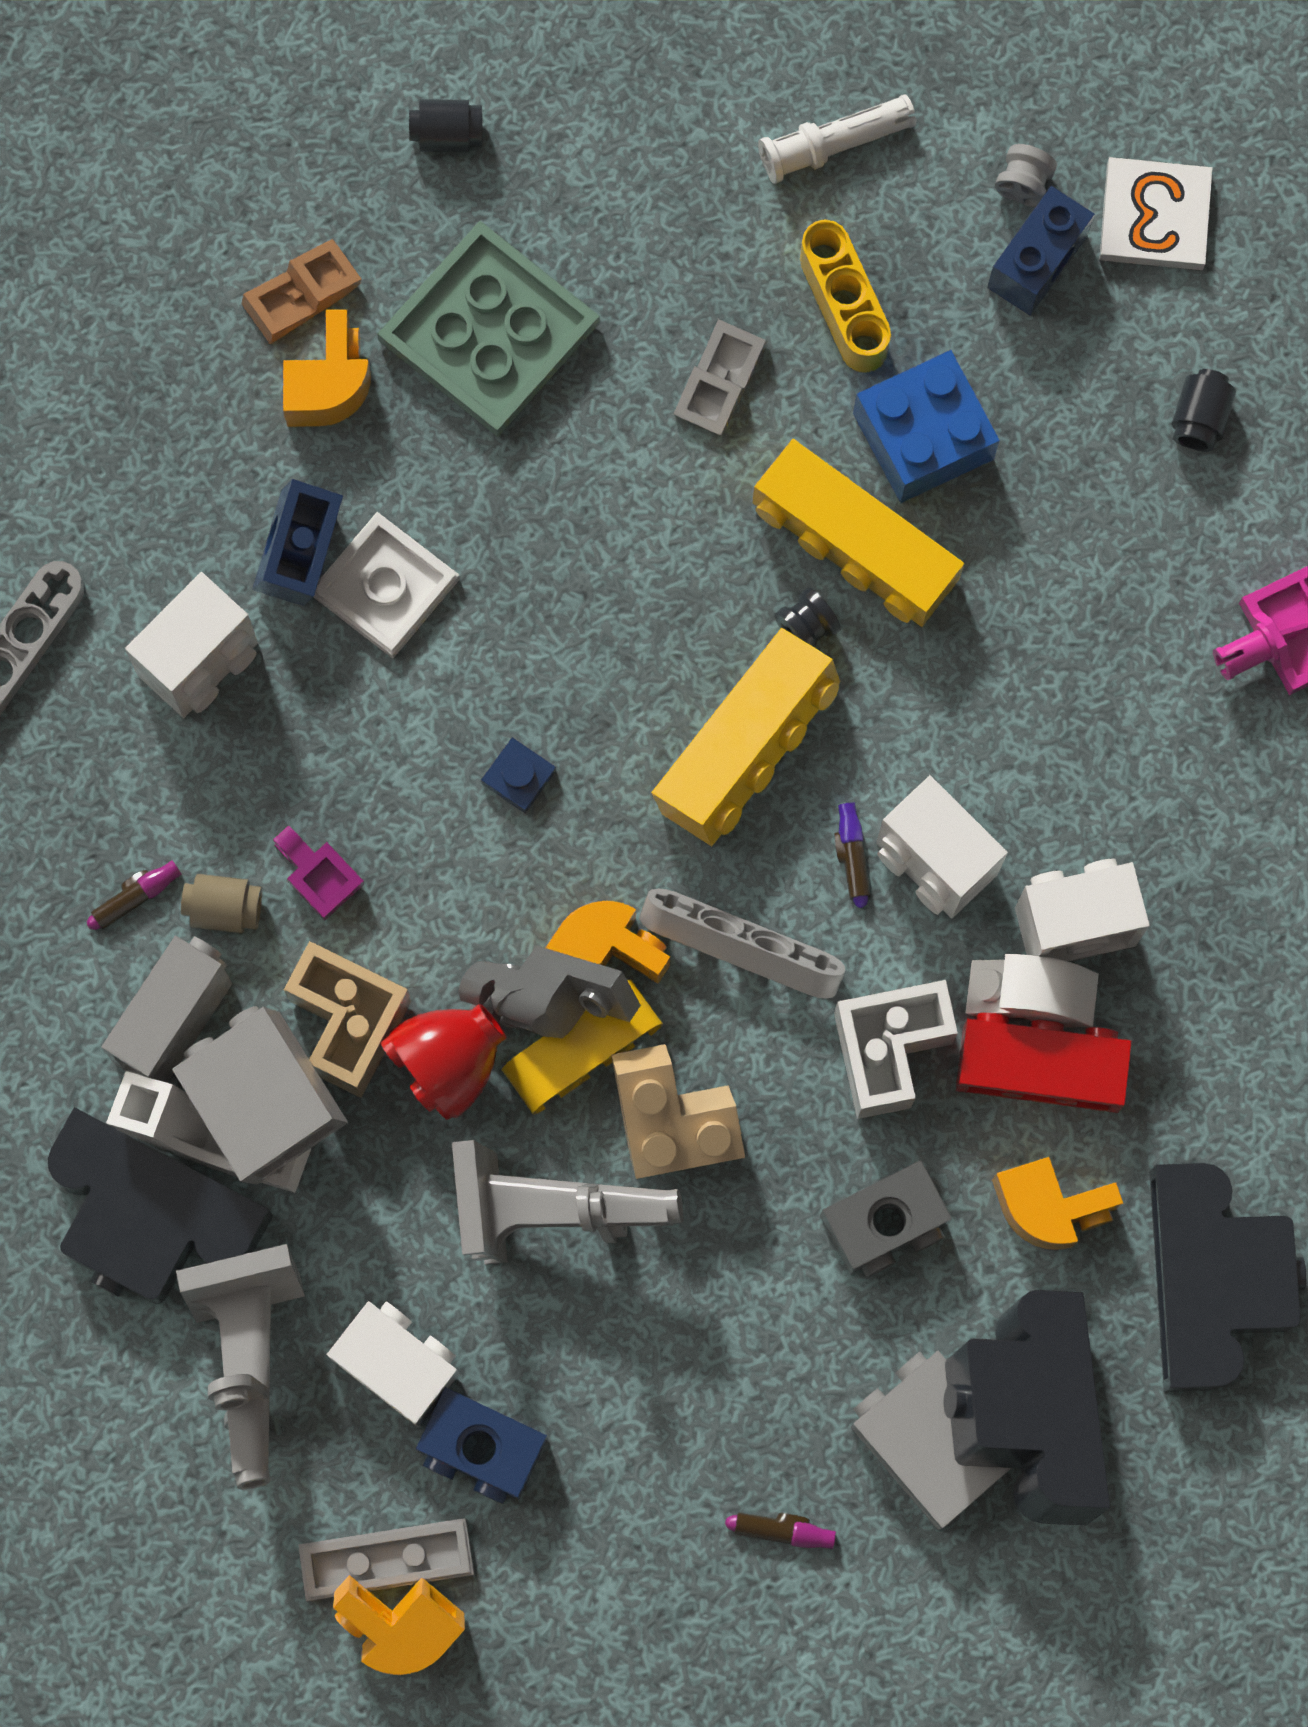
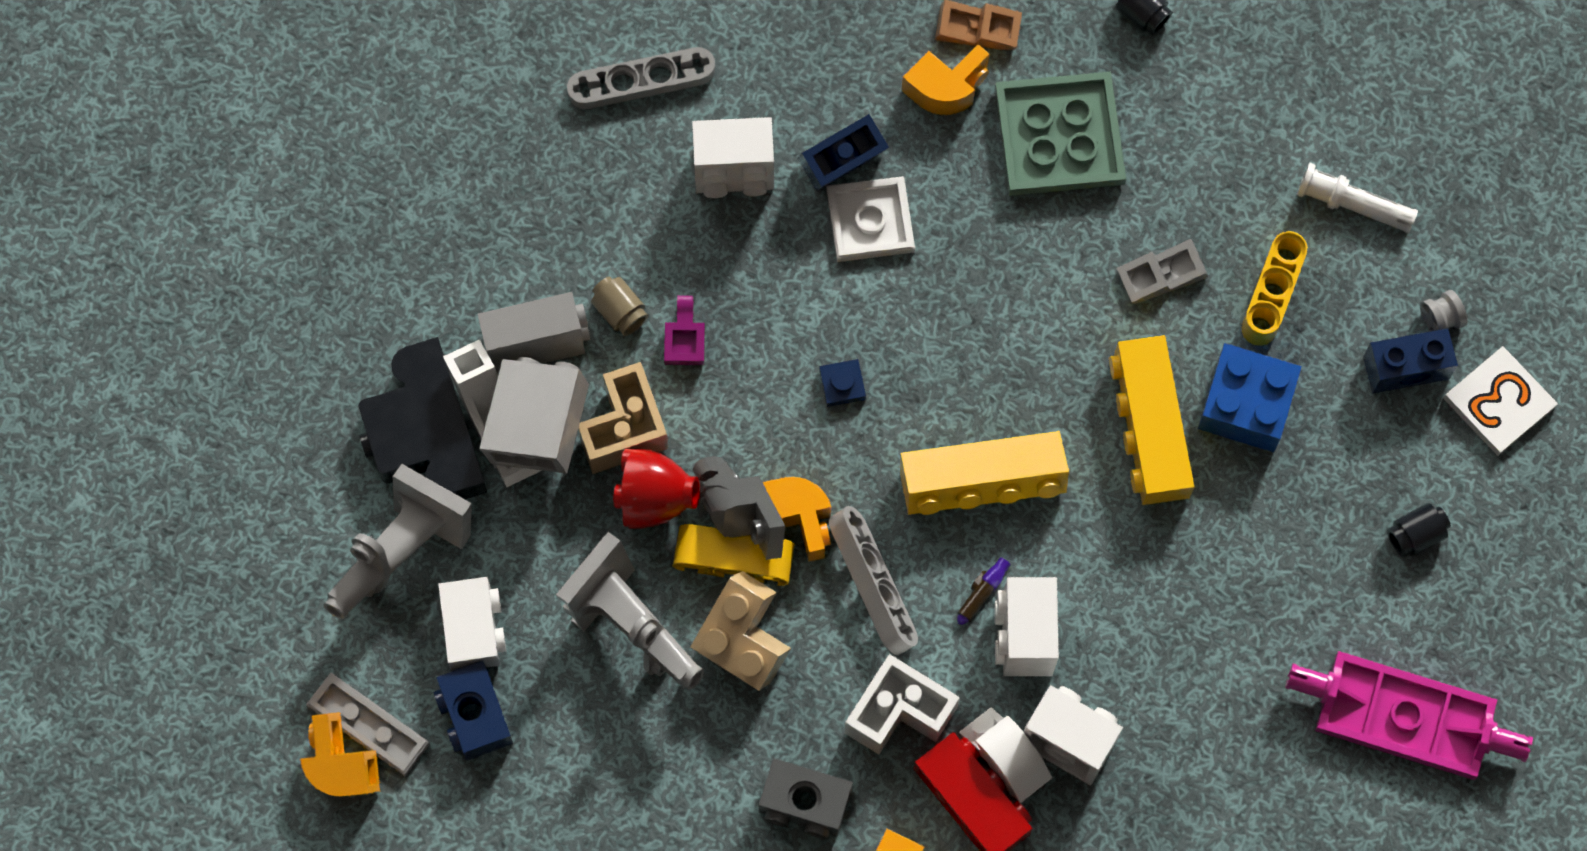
camera: 45 degrees right, 5 degrees down
piece [87,860,182,930] -> none
black wheel [774,588,841,648] -> none

